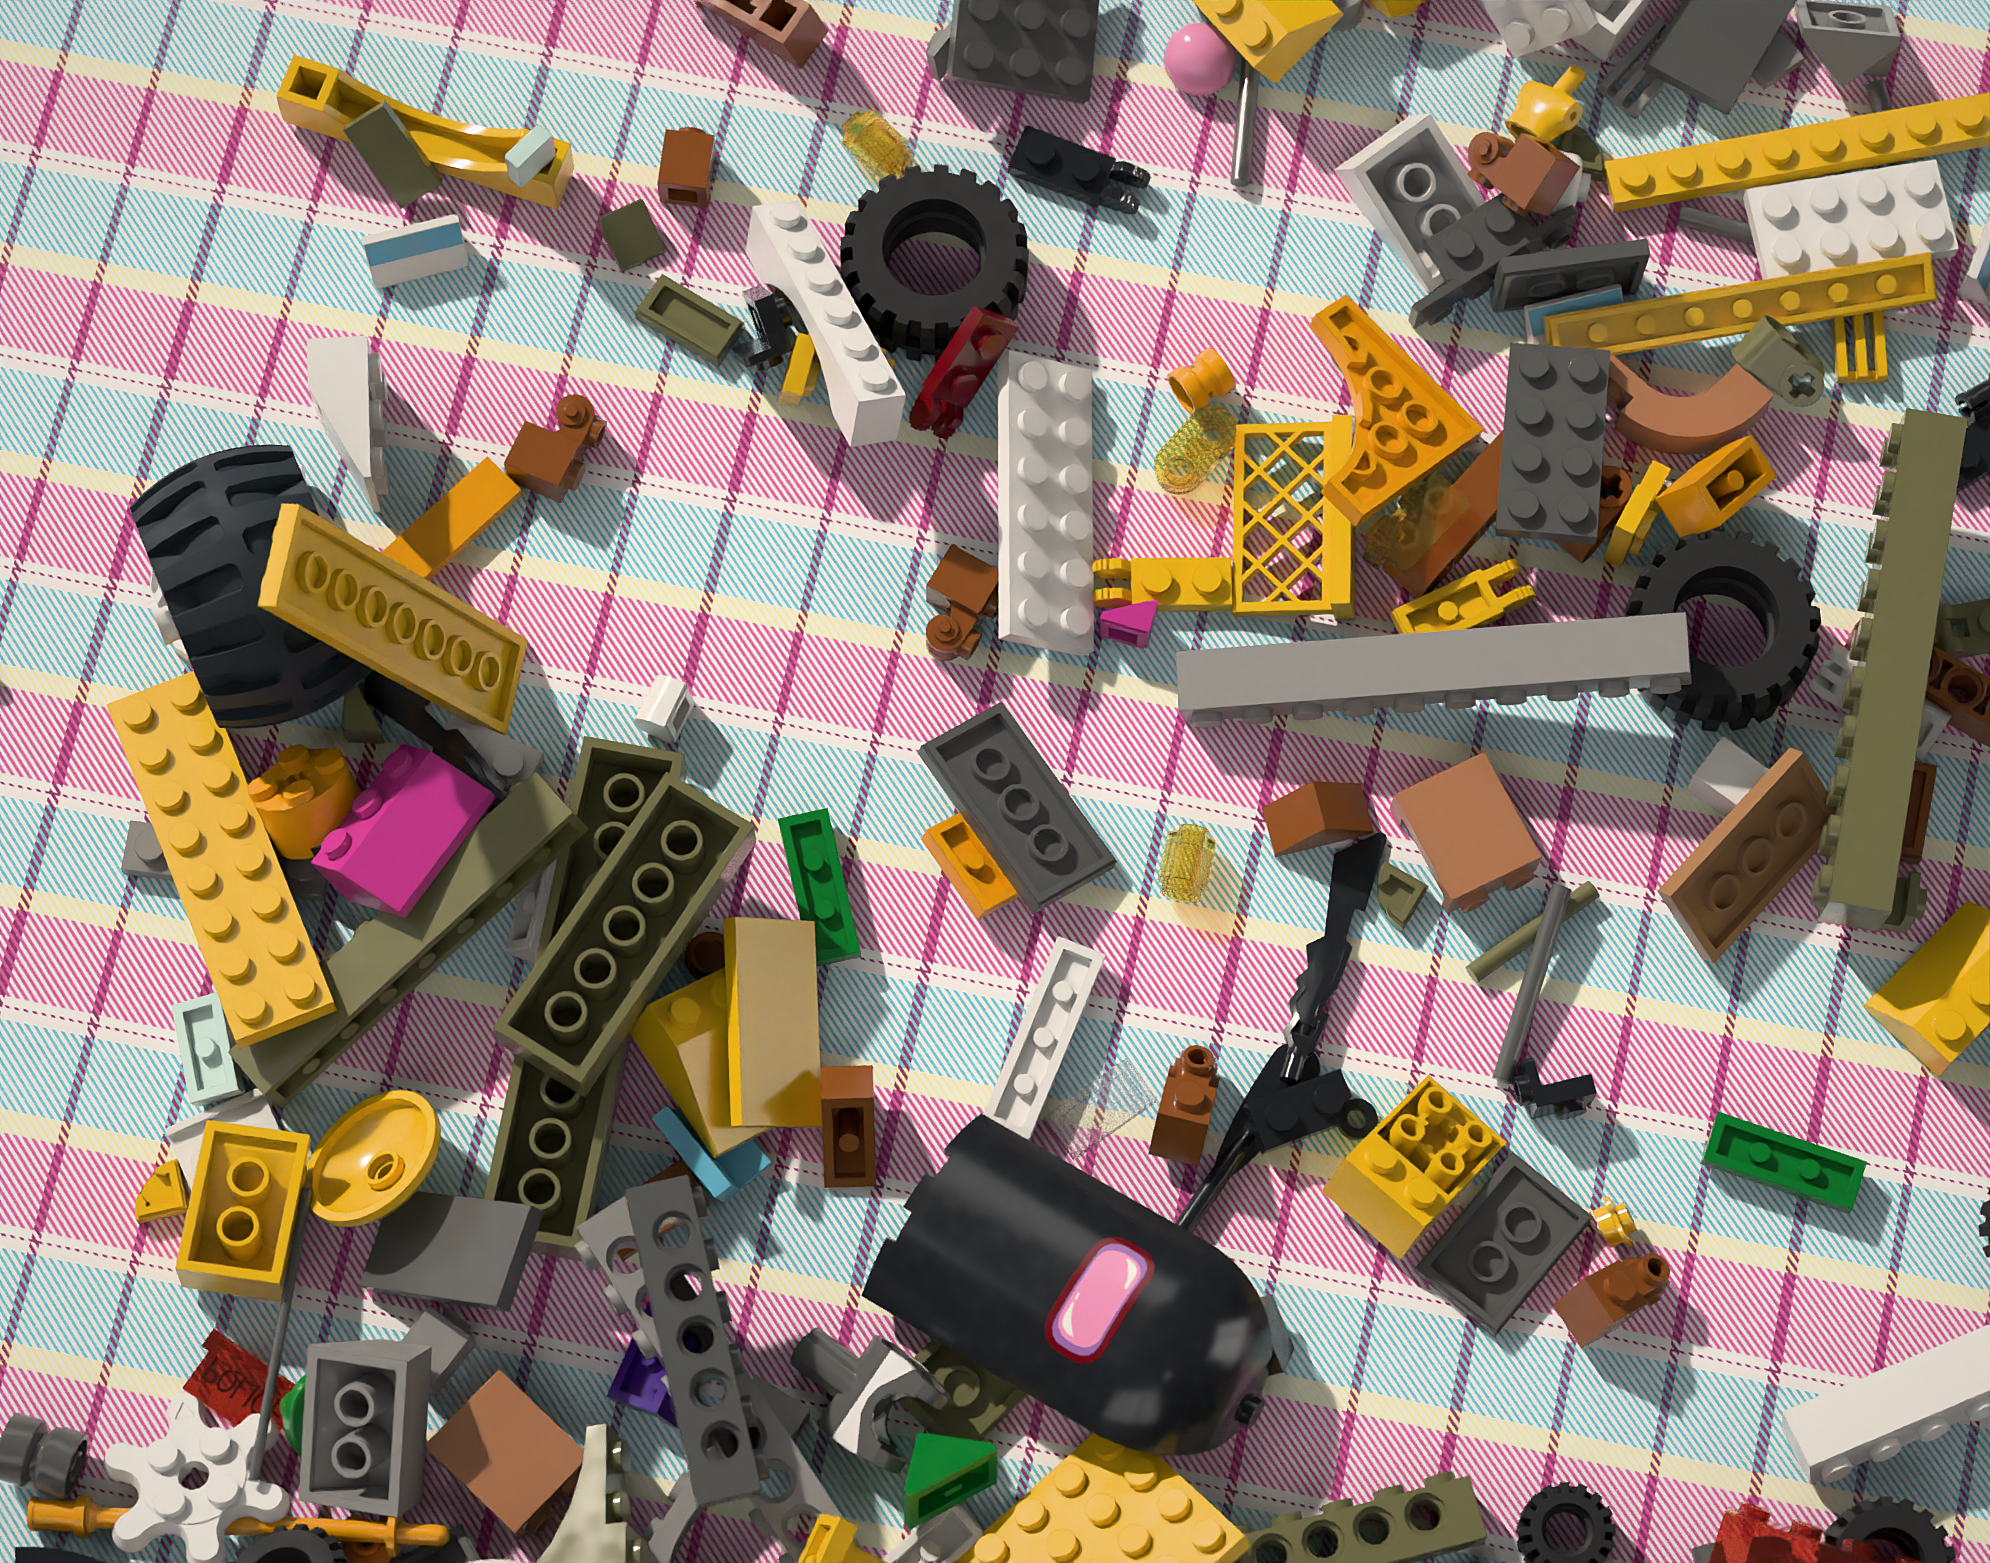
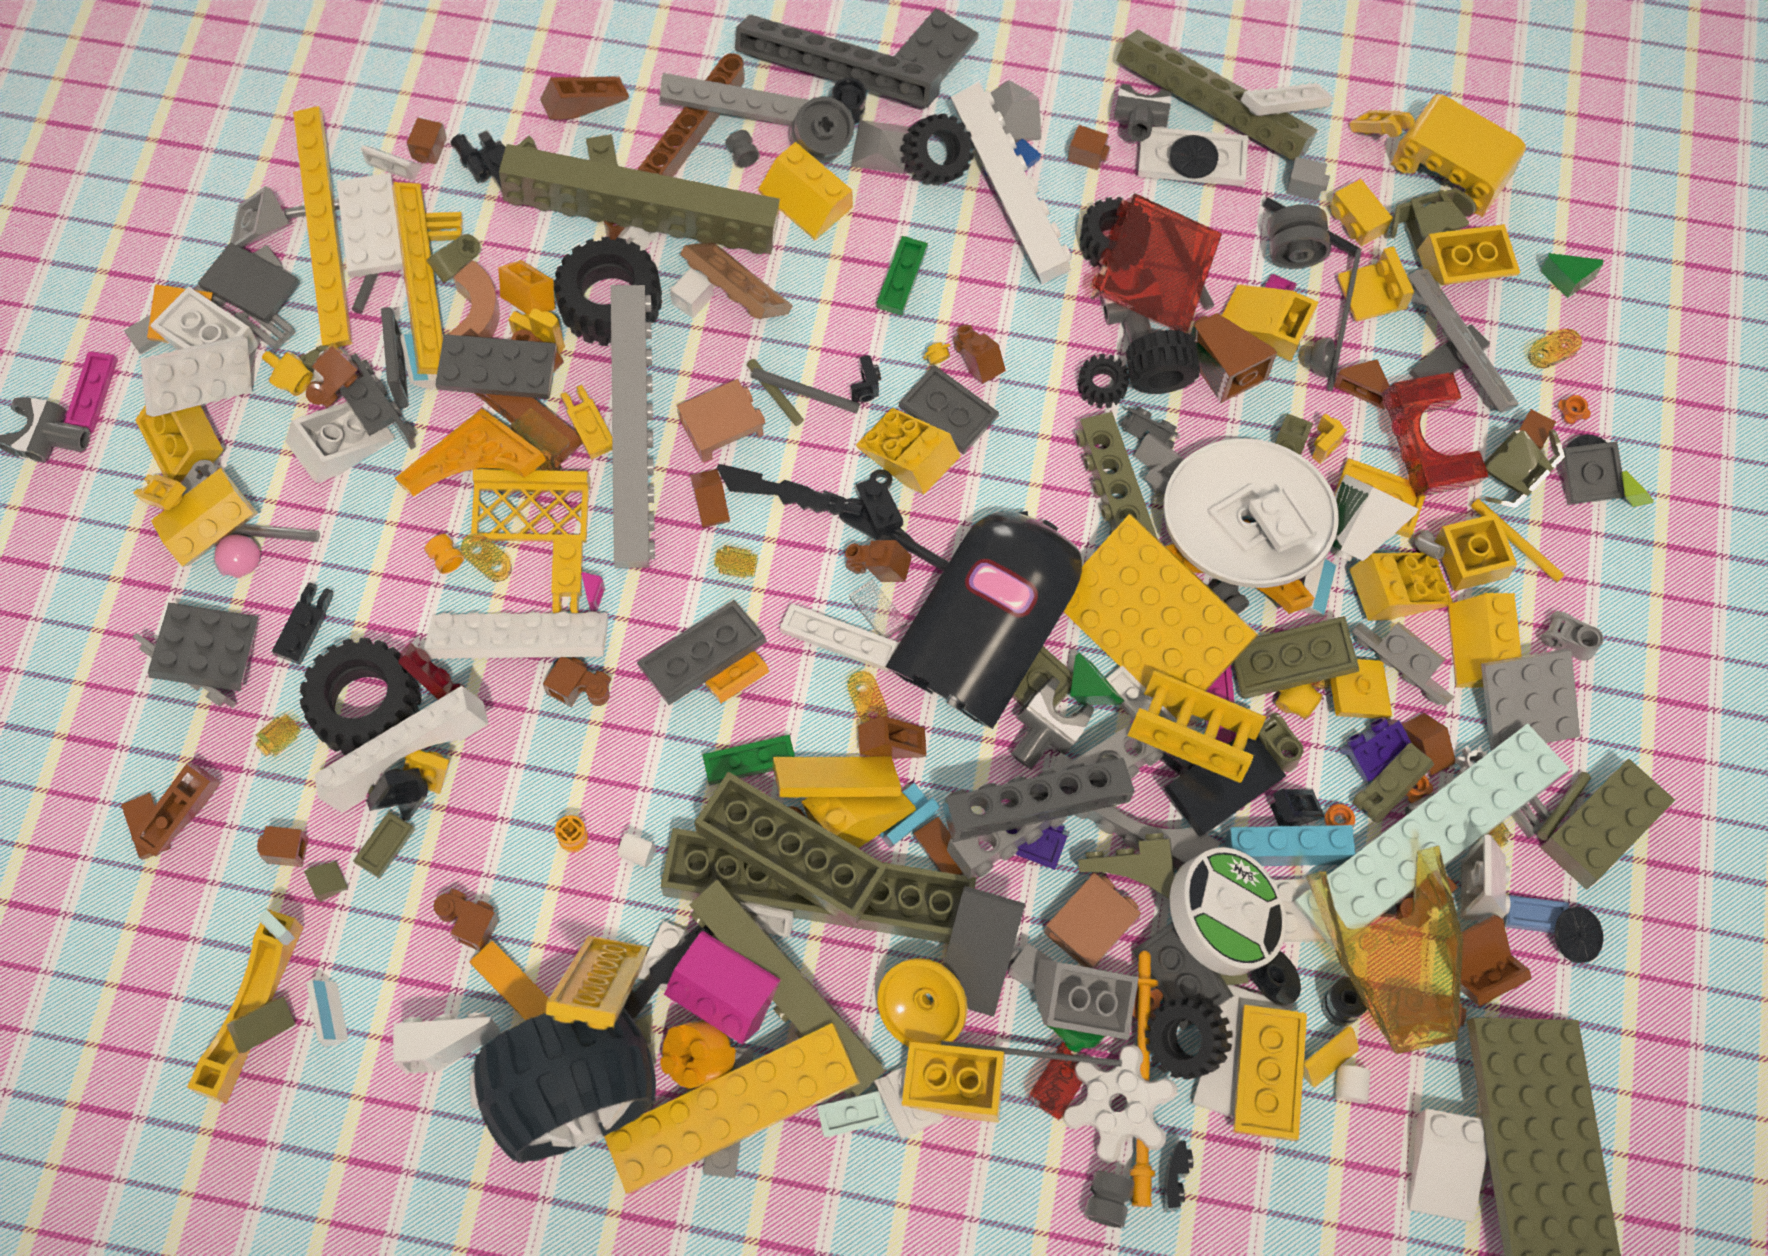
camera: 90 degrees left, 5 degrees down
yellow tile [135,1159,188,1224] -> none
olive tile [1376,861,1429,932] -> none
none -> light orange wheel [555,815,589,853]
none -> clear yellow plate [847,671,888,724]

